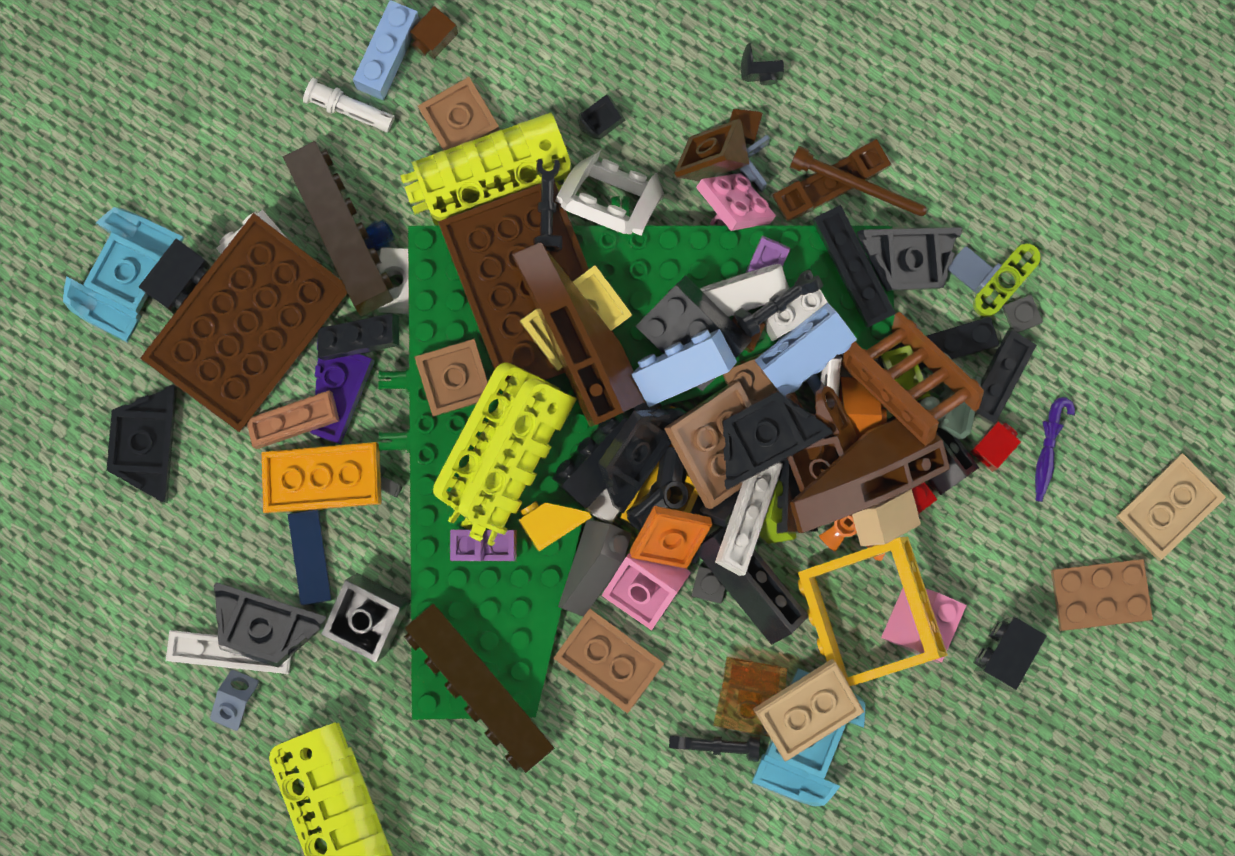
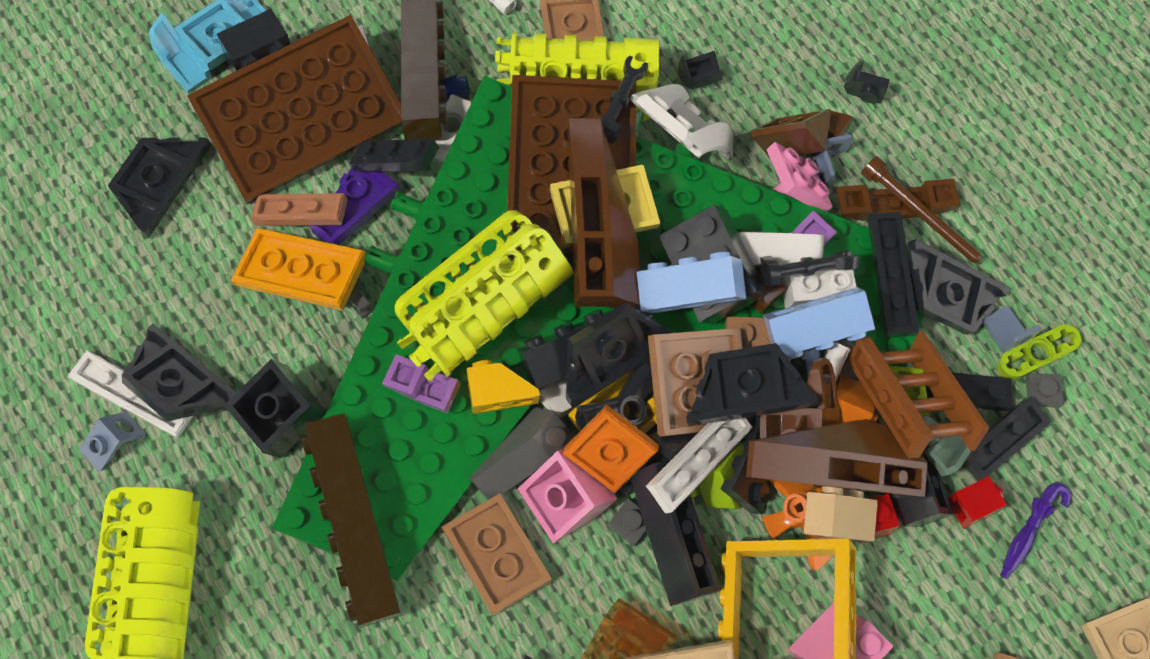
camera: 20 degrees right, 15 degrees down
dark blue tile [287,510,332,605] -> none
medium nougat plate [415,339,488,417] -> none

